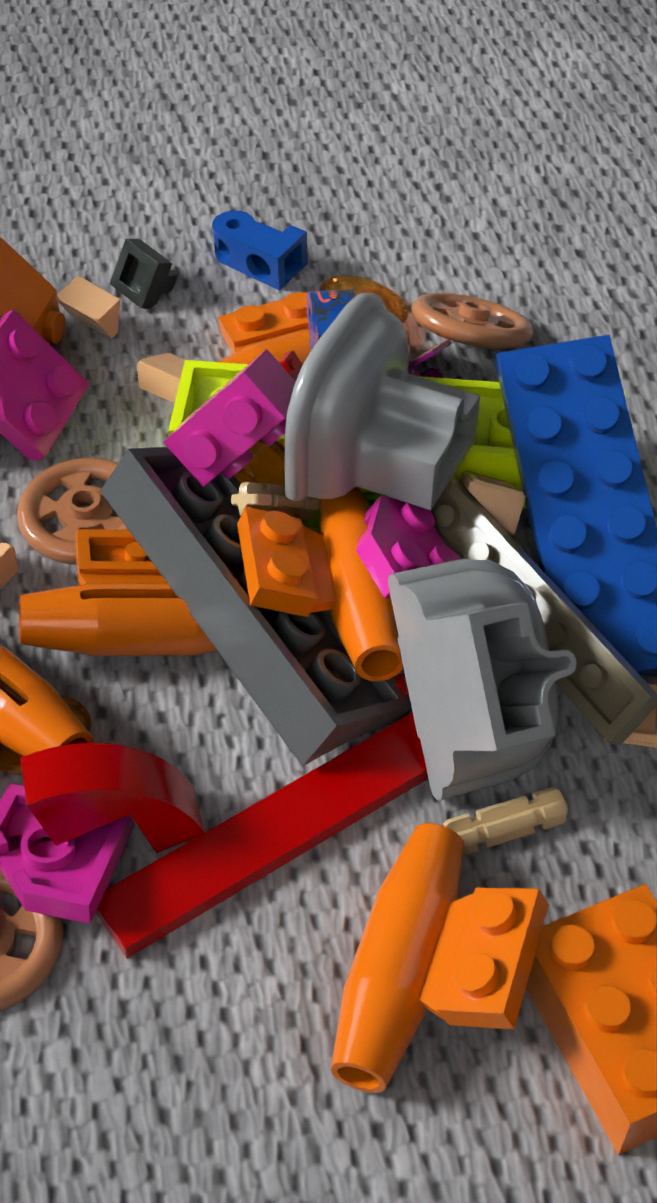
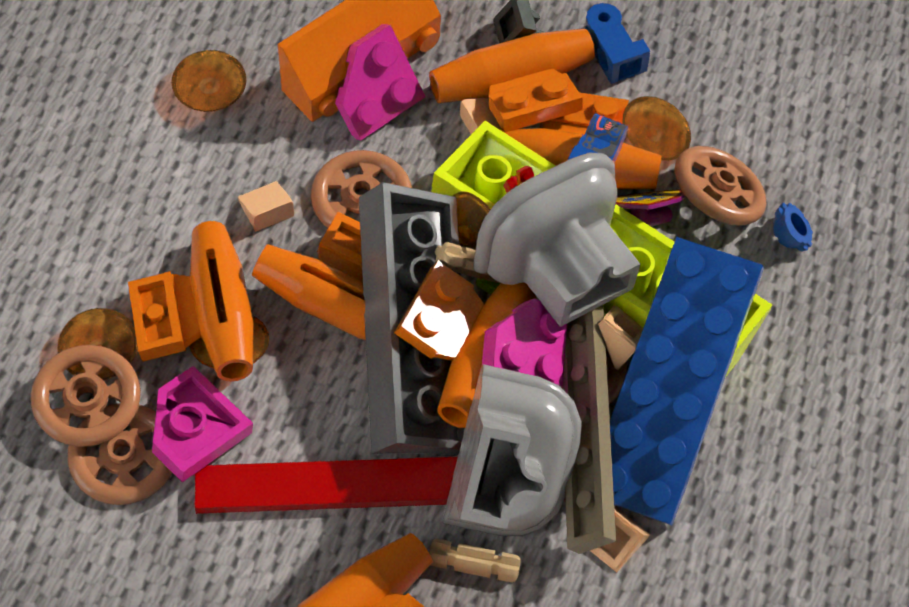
camera: 30 degrees right, 10 degrees up
red brick [20,743,205,853] -> none
light nougat slope [57,275,120,338] -> none
dark pink brick [163,349,296,487] -> none
none -> orange plate [429,28,595,133]
none -> blue animal [773,203,813,252]

